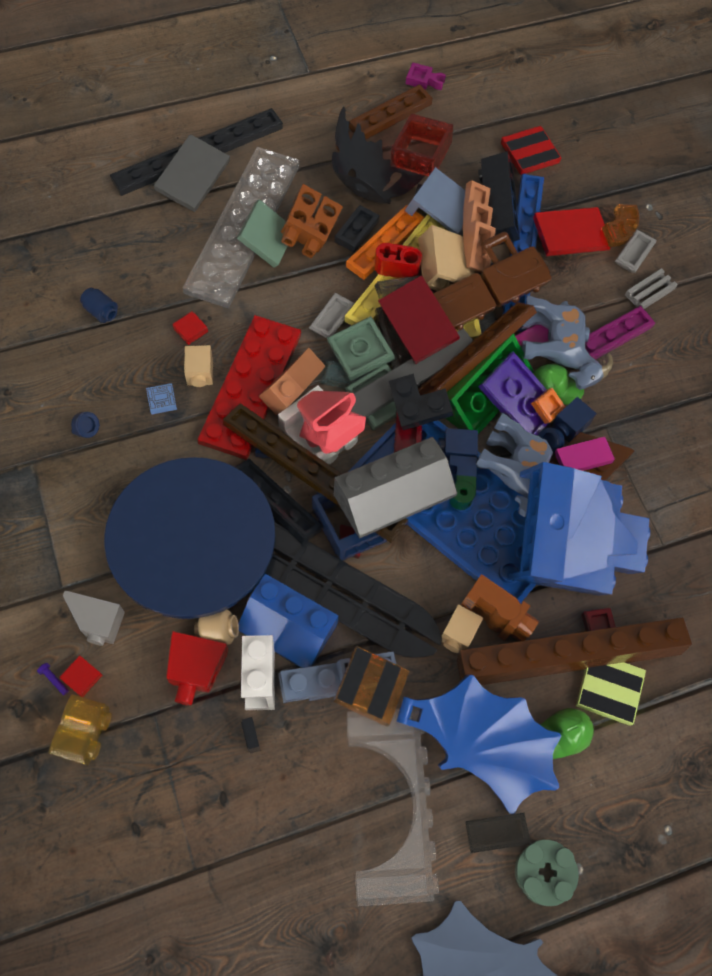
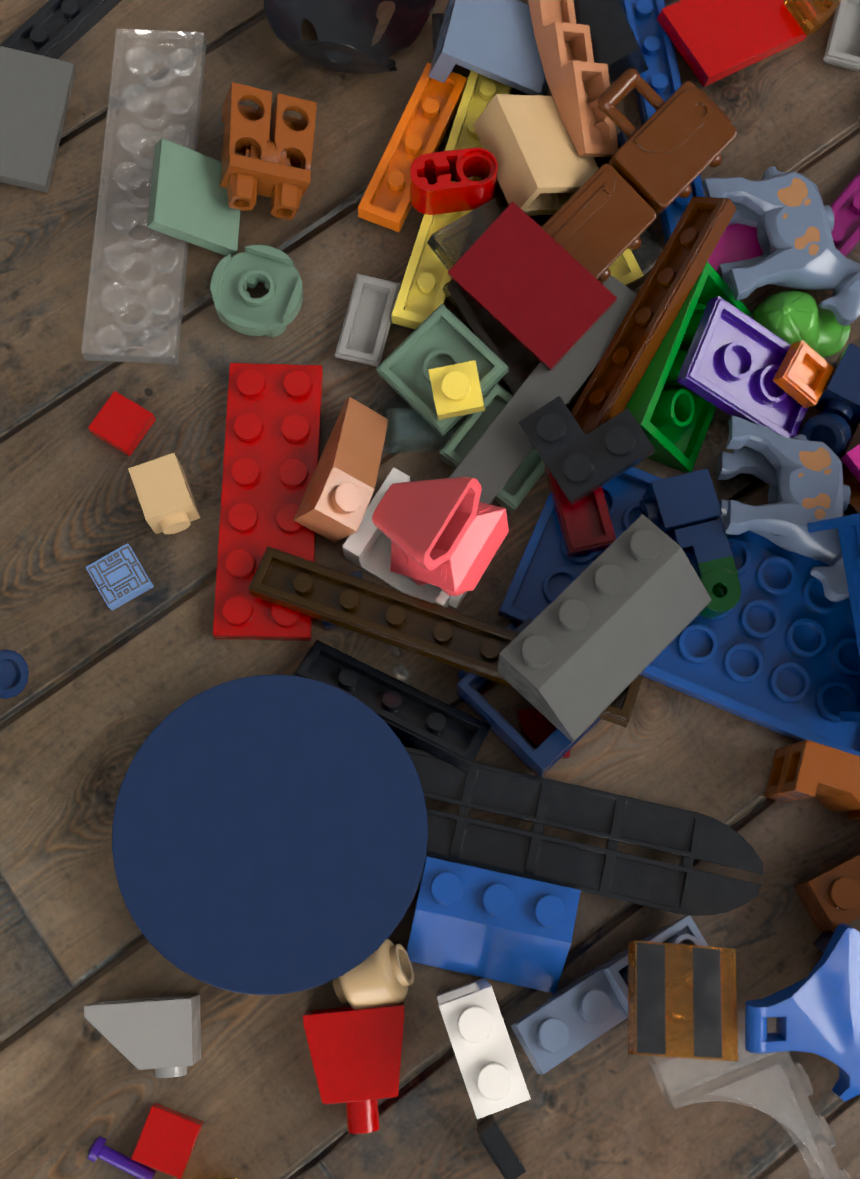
camera: 15 degrees left, 10 degrees up
black plate [334,205,380,253] -> none
tan brick [441,604,483,653] -> none
none -> sand green plate [210,245,304,337]
none -> light yellow plate [428,360,485,420]

